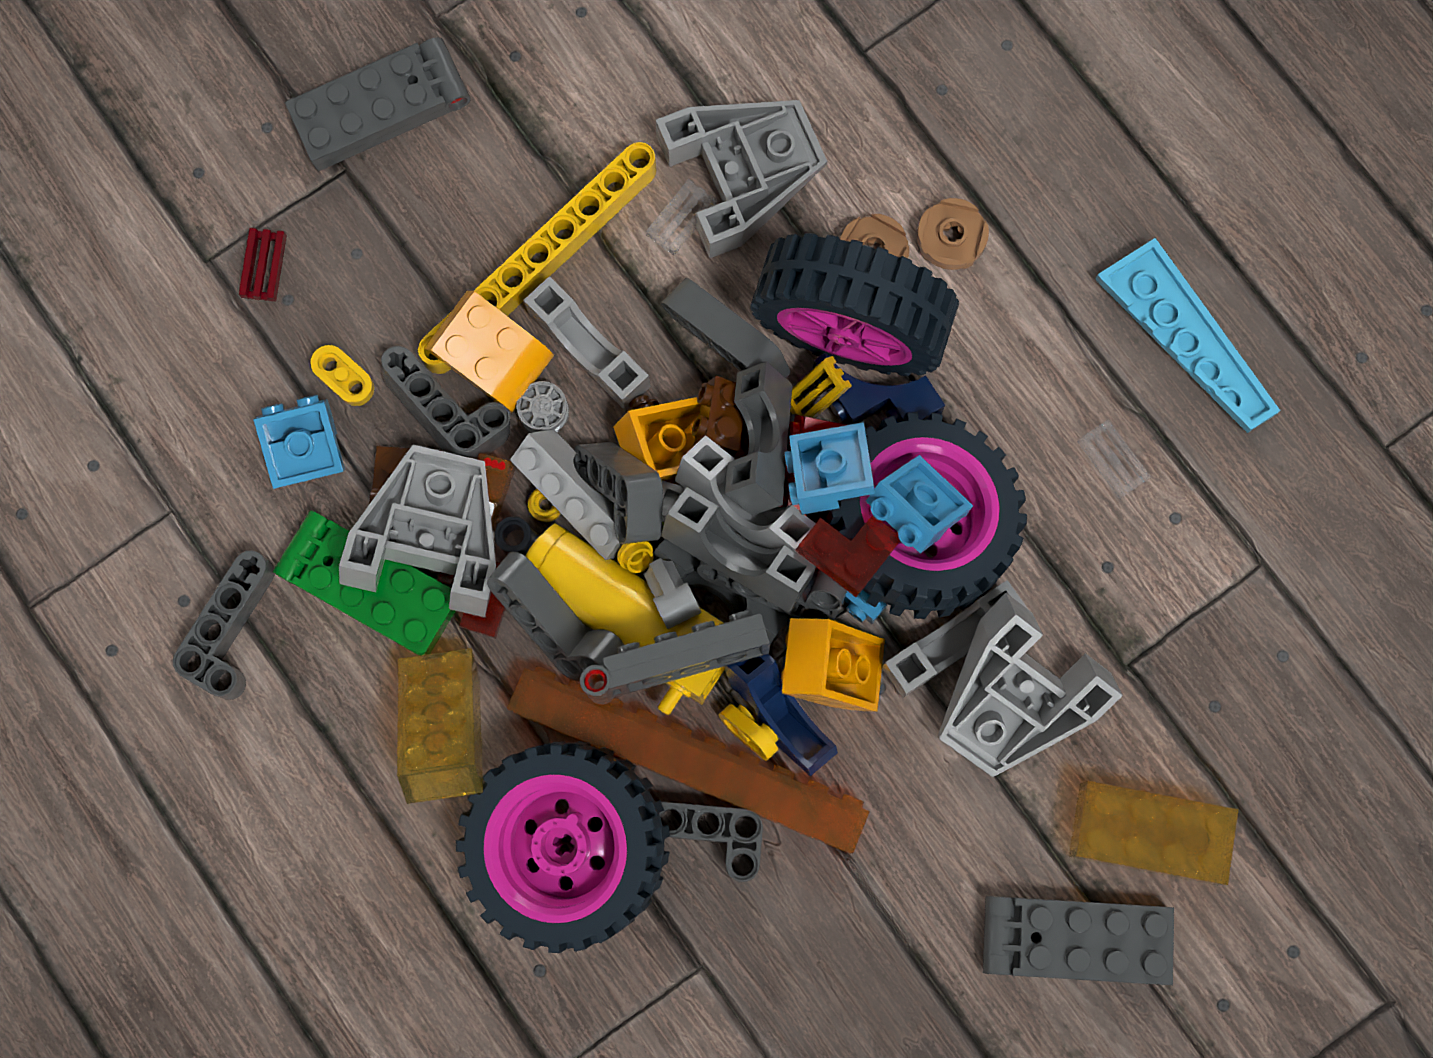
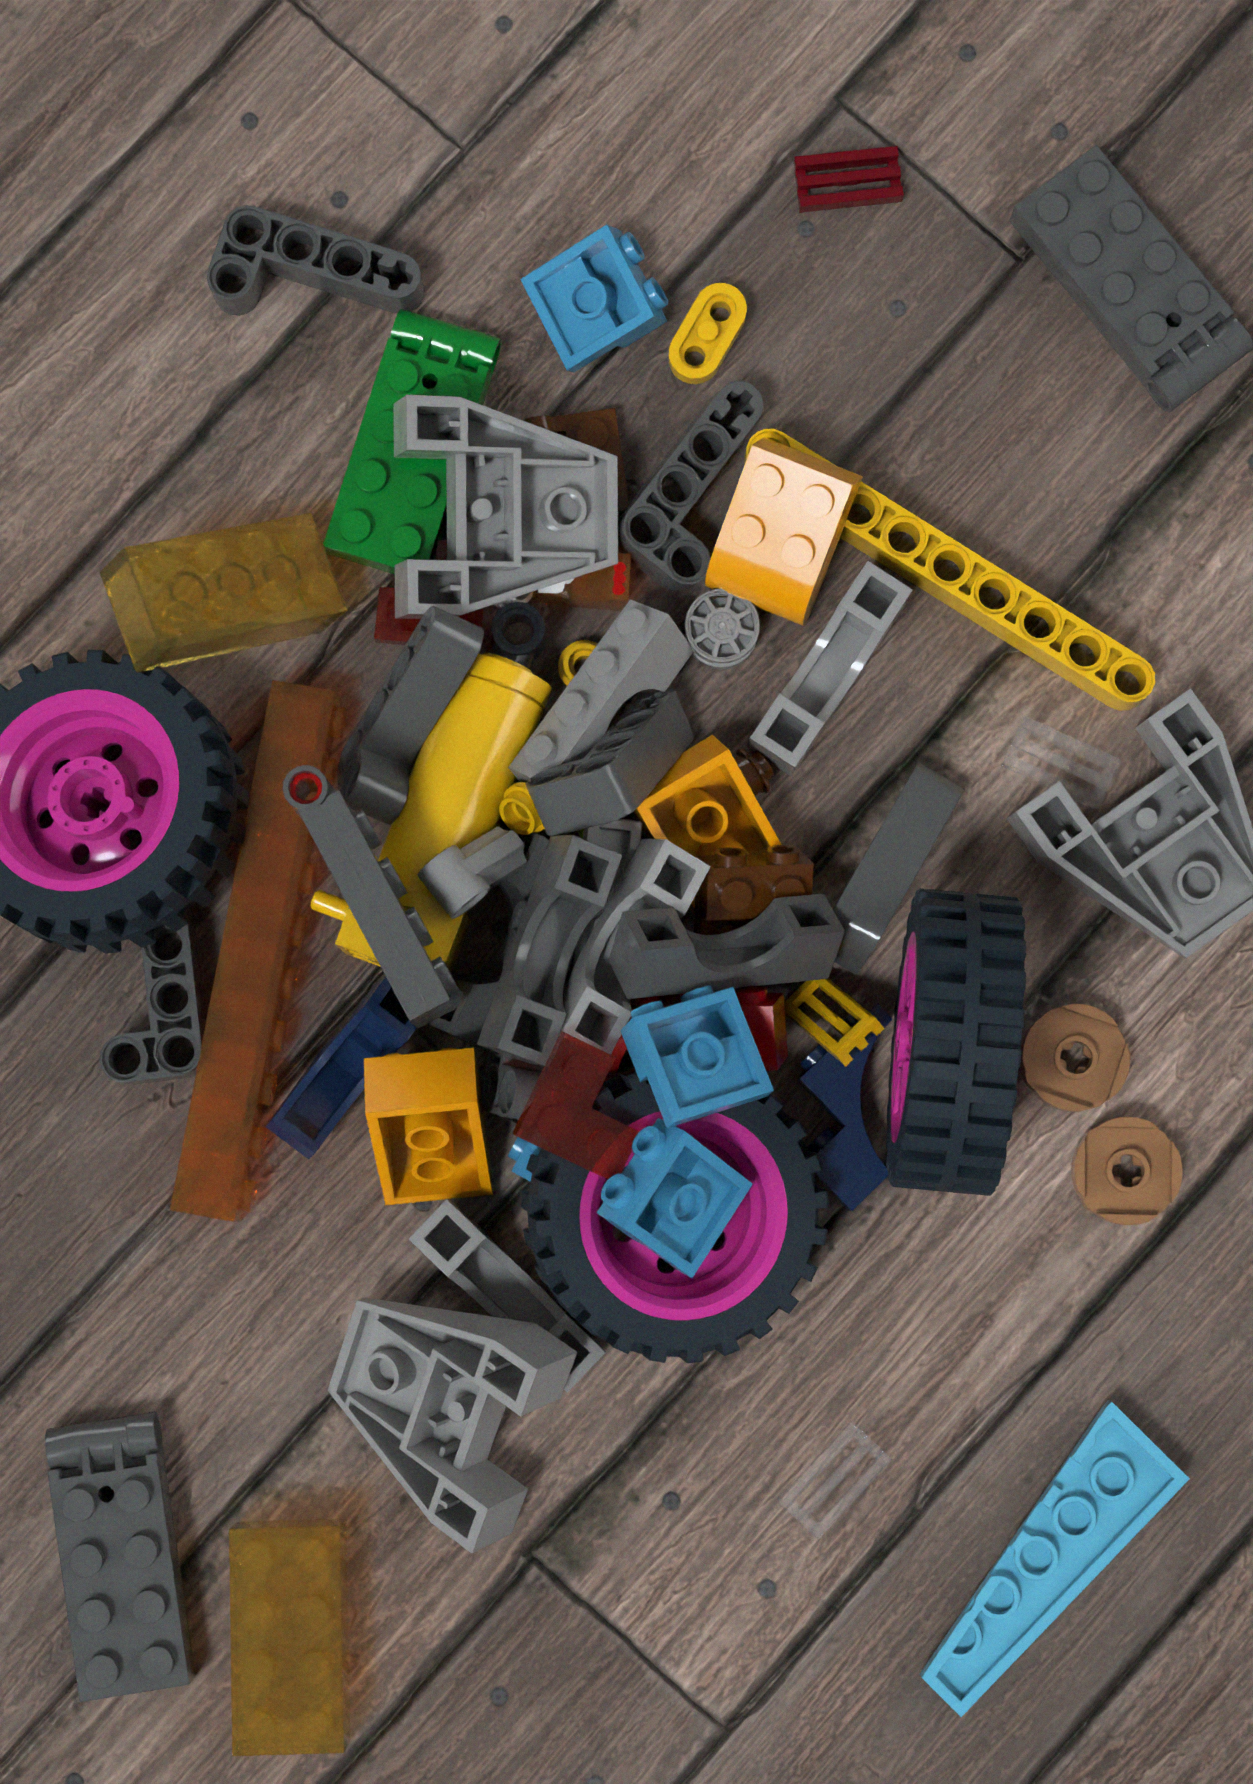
camera: 75 degrees right, 5 degrees up
yellow plate [719,704,778,761] -> none

